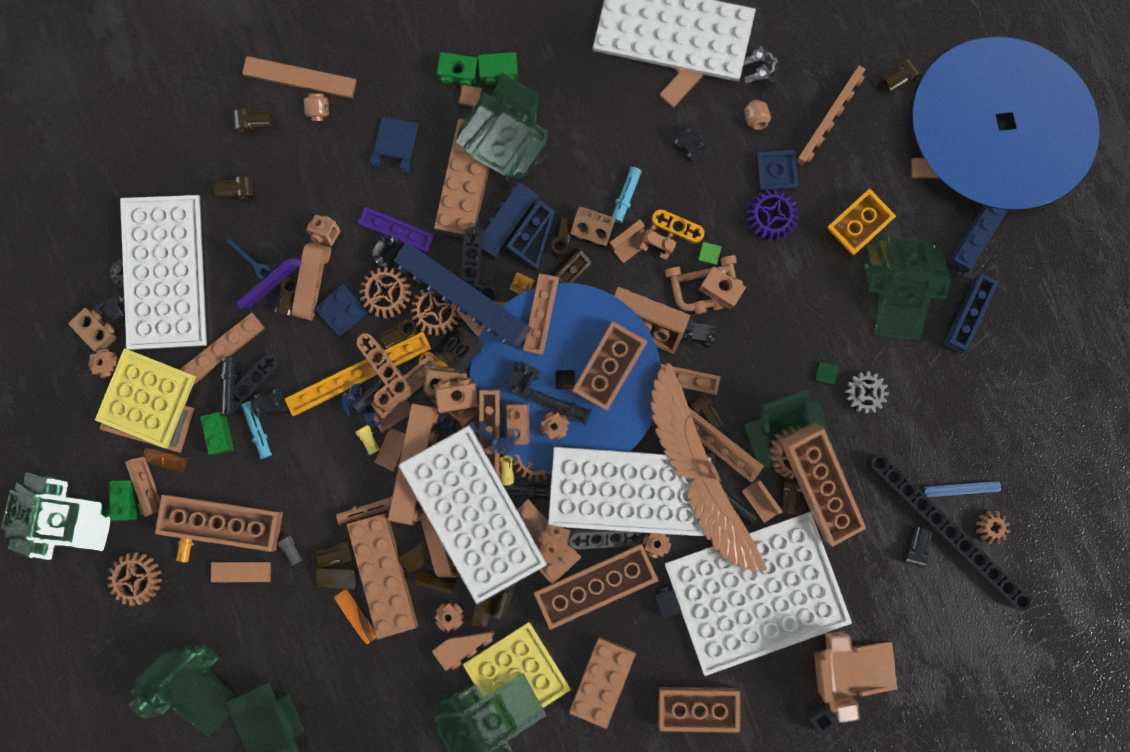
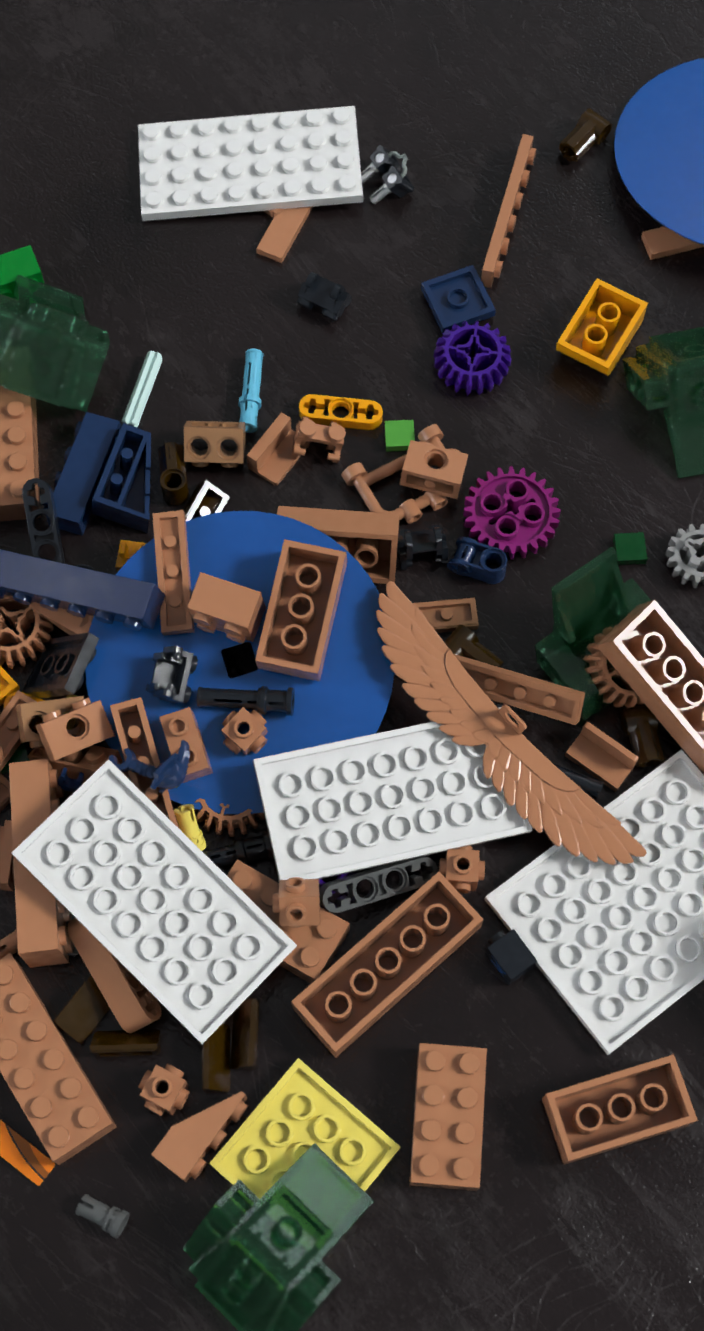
camera: 20 degrees left, 15 degrees down
nougat head [744,100,771,130] -> none
none -> dark grey pin [76,1194,130,1239]
none -> light aqua axle [122,351,162,428]
none -> nougat brick [187,572,266,643]
none -> dark blue piece [447,537,507,584]
none -> magenta gear [463,466,560,560]

